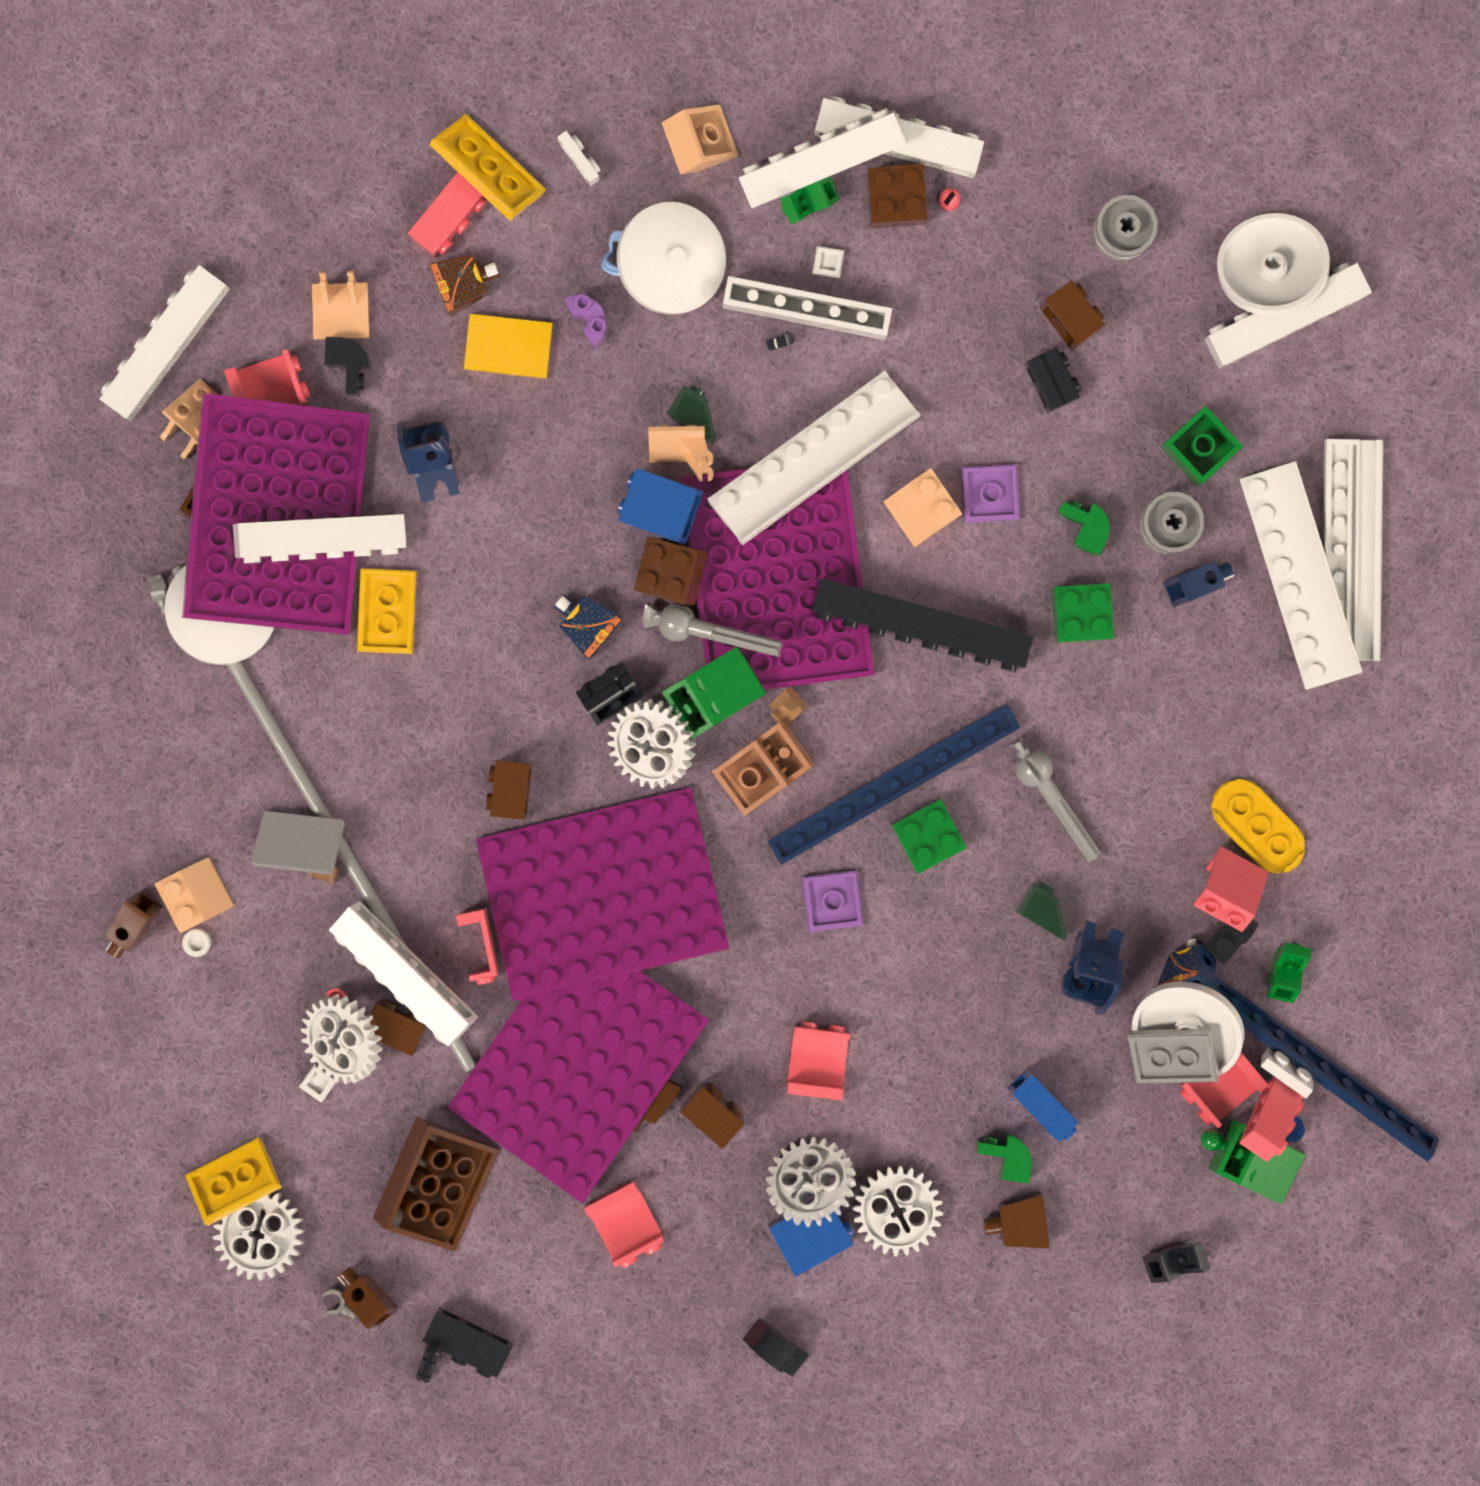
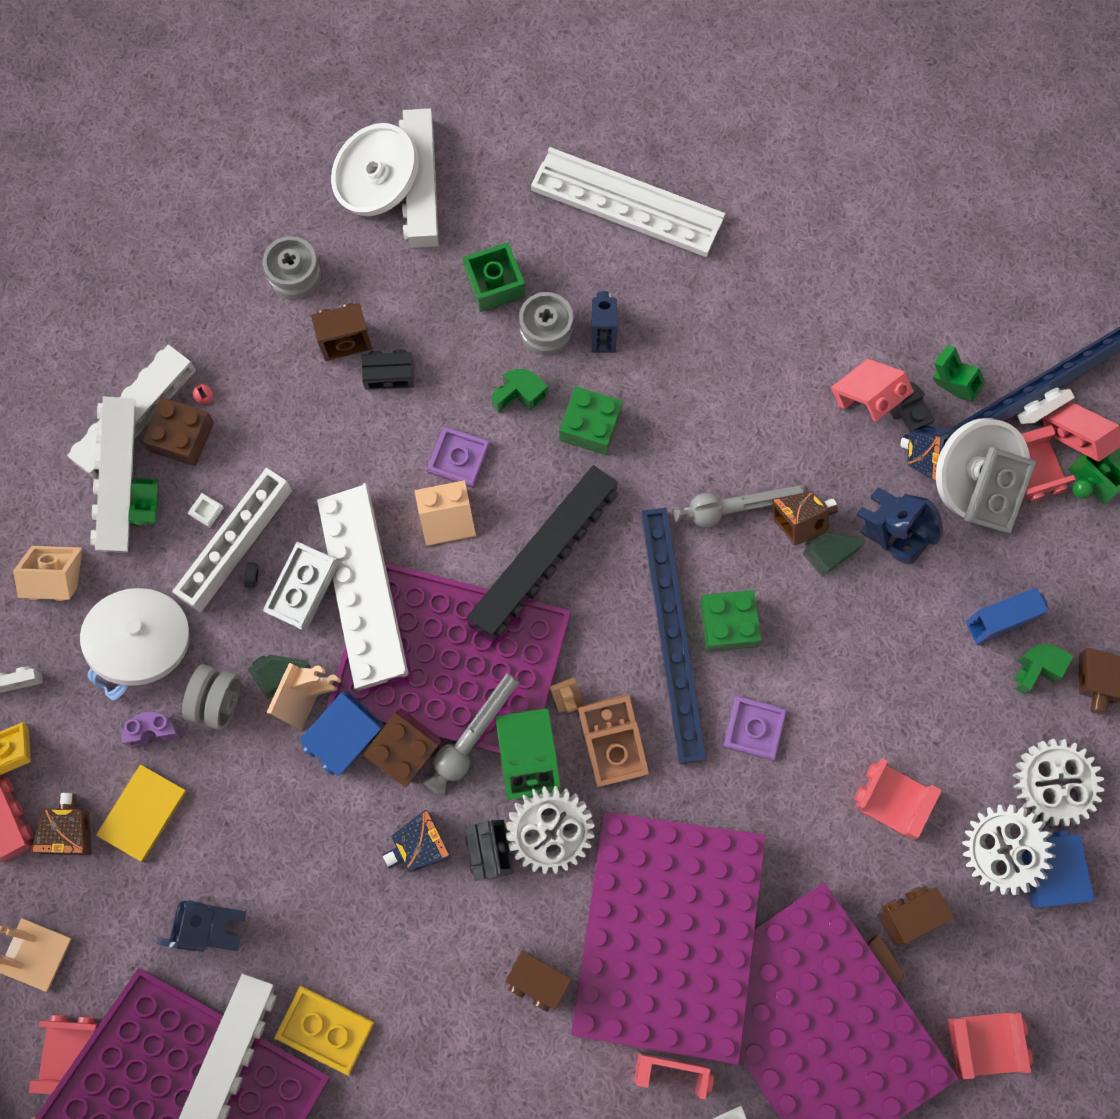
camera: 65 degrees left, 15 degrees down
black brick [324,337,372,397] -> none
yellow tile [1211,779,1305,874] -> none
white plate [1240,461,1362,690] -> none
none -> light grey wheel [182,664,241,730]
none -> tile [263,542,341,631]
none -> reddish brown torso [772,492,838,546]

